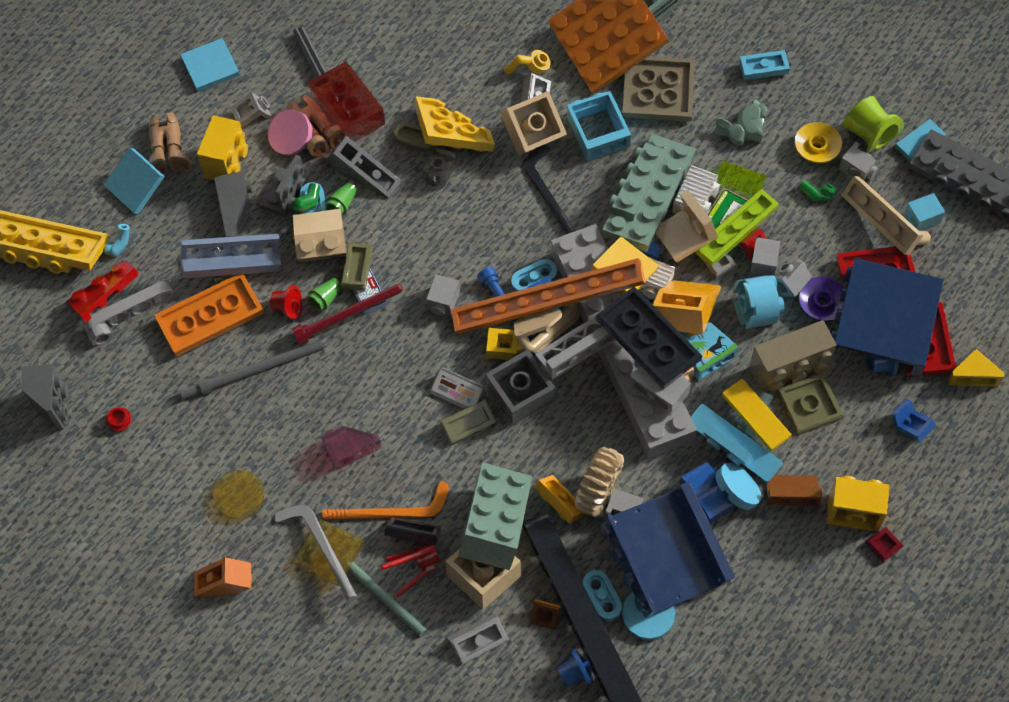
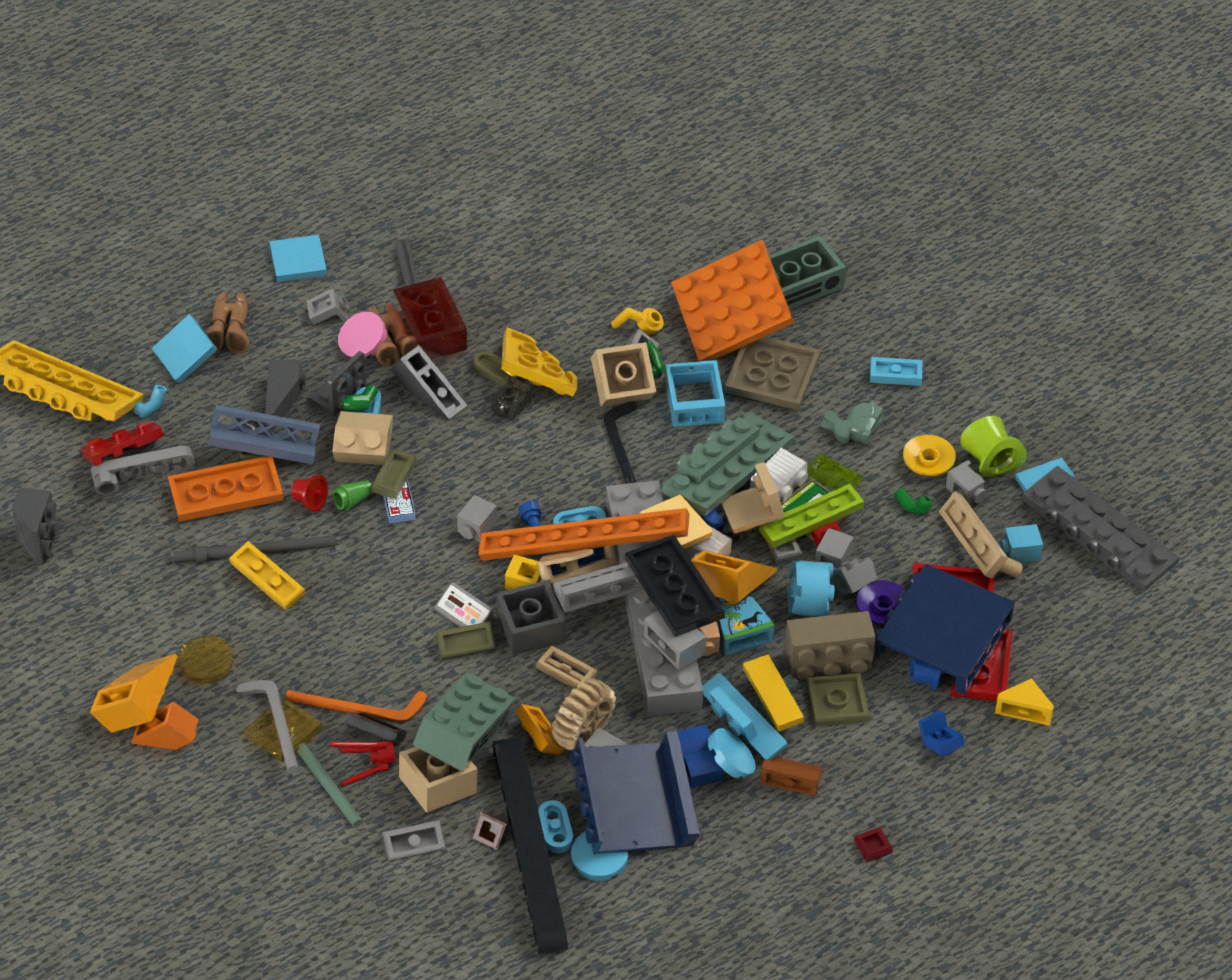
camera: 10 degrees right, 15 degrees down
red plate [106,407,132,432] -> none
yellow brick [197,115,248,180] -> none
dark red piece [292,284,403,346] -> none
clear pink slope [321,426,382,471] -> none
bright green cone [325,182,357,215] -> none
blue piece [558,649,593,687] -> none
yellow brick [826,476,889,532] -> none
none -> light orange slope [90,654,178,733]
none -> yellow tile [229,541,306,610]
none -> tan tile [536,646,597,689]
none -> green arm [646,340,665,378]

